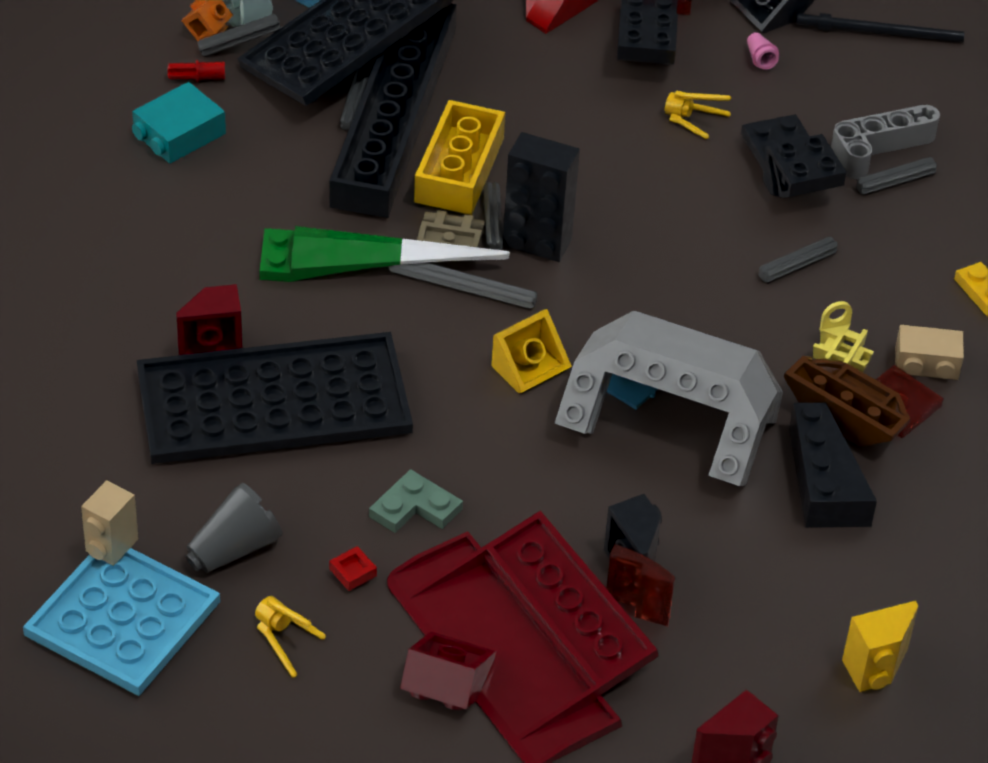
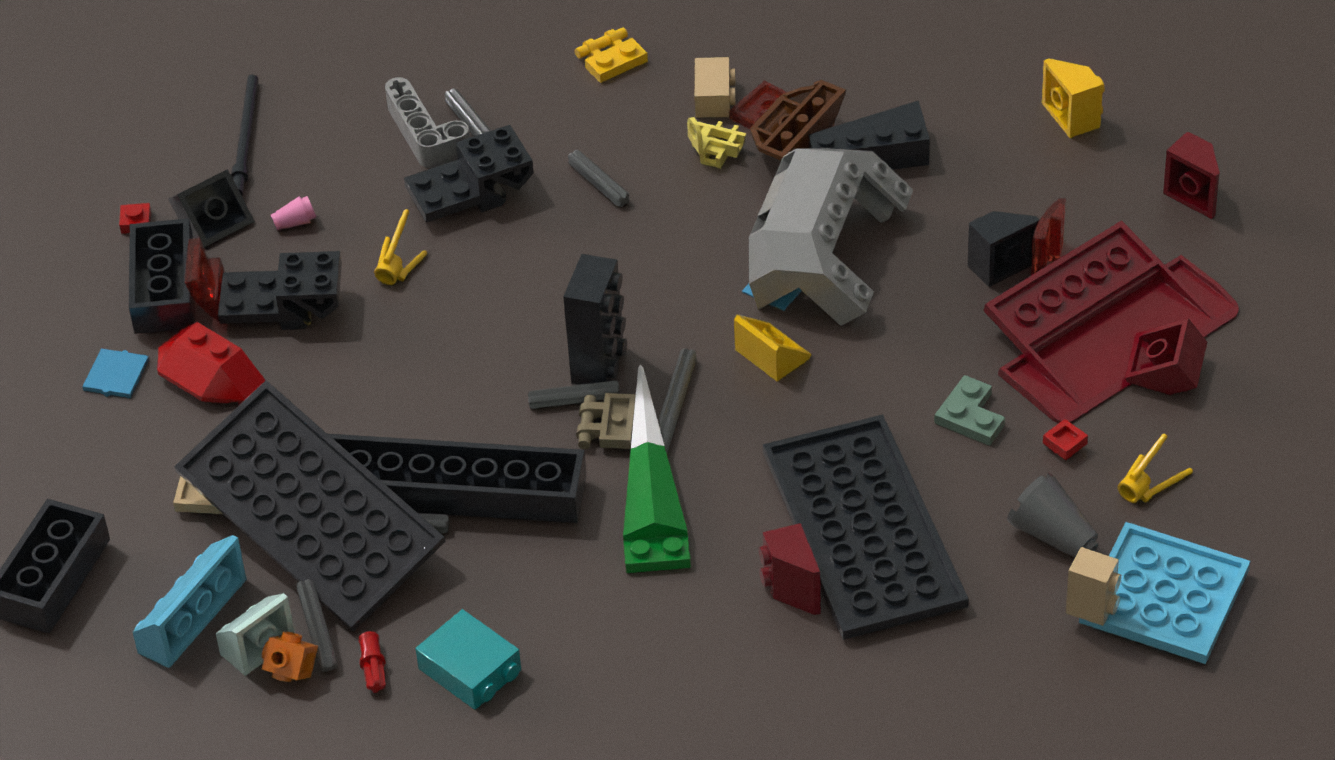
camera: 90 degrees left, 0 degrees up
yellow brick [414,100,505,215] -> none

